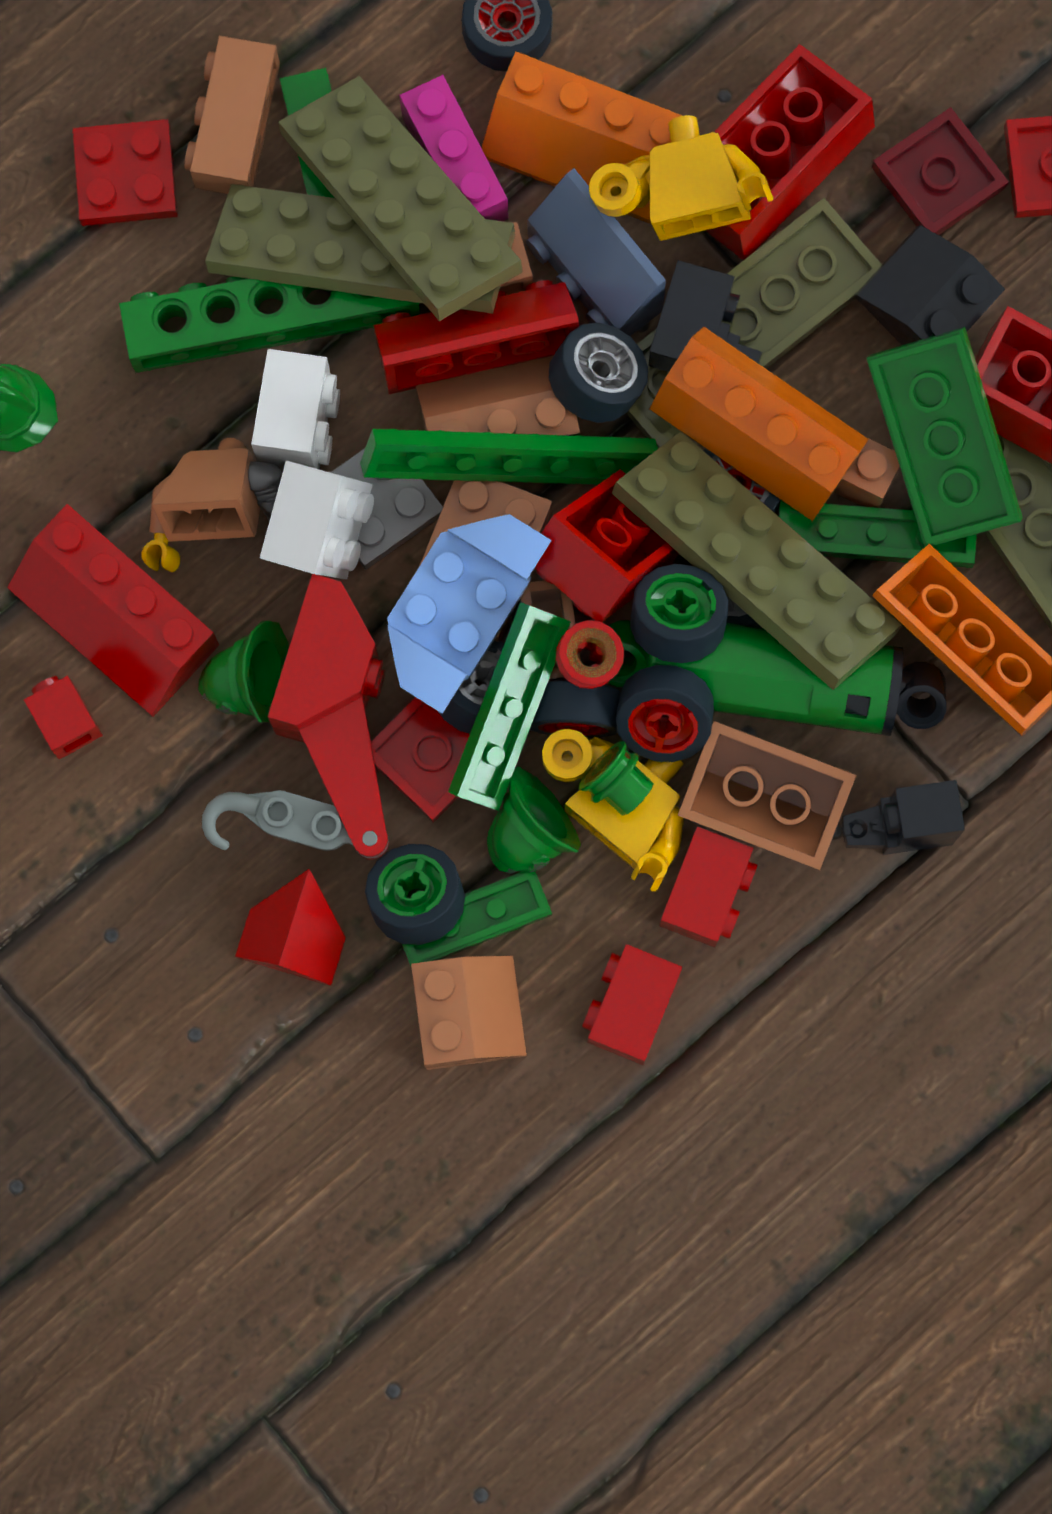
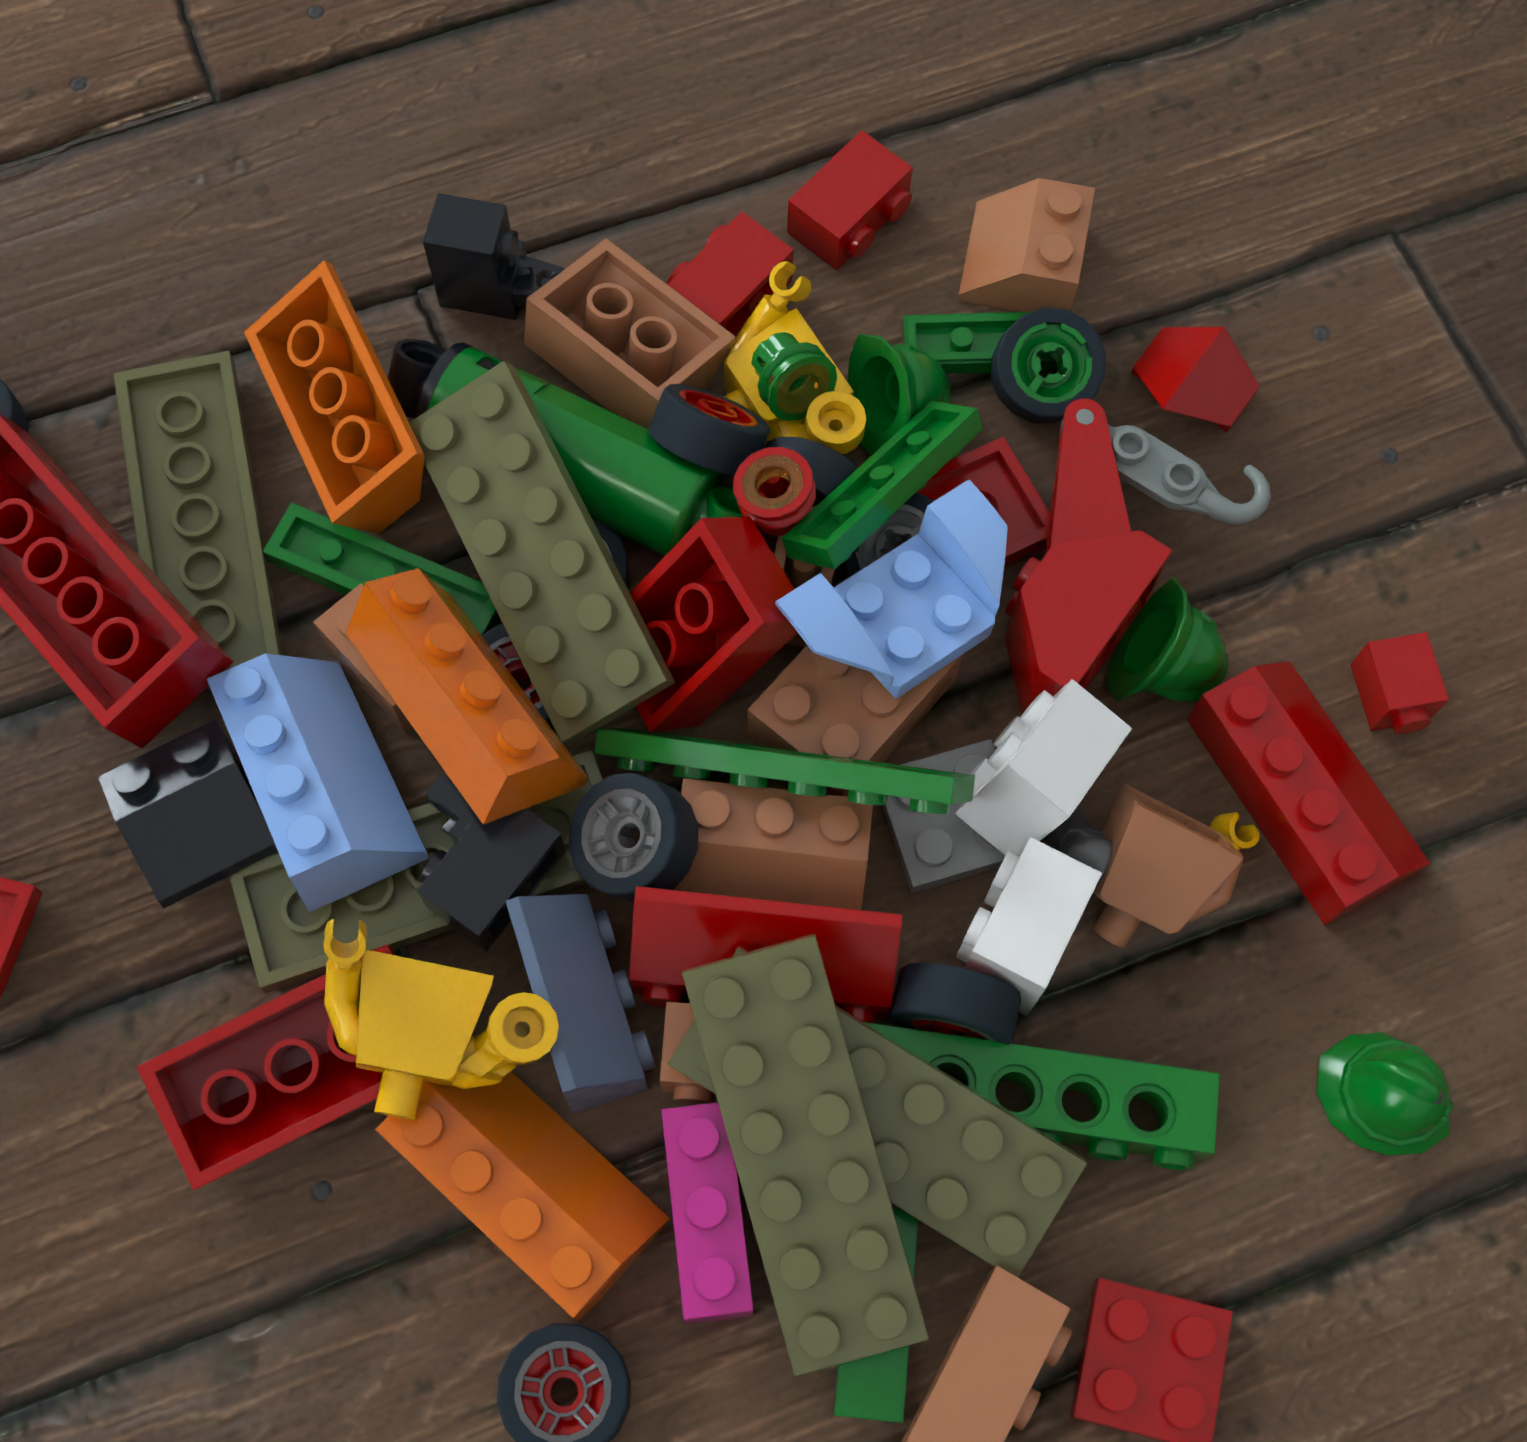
camera: 165 degrees left, 10 degrees down
black wheel [630,564,729,663] -> none
green tile [866,327,1023,547] -> none
dark red plate [871,107,1009,235] -> none
none -> light blue slope [207,653,429,913]
none -> black wheel [890,962,1021,1045]

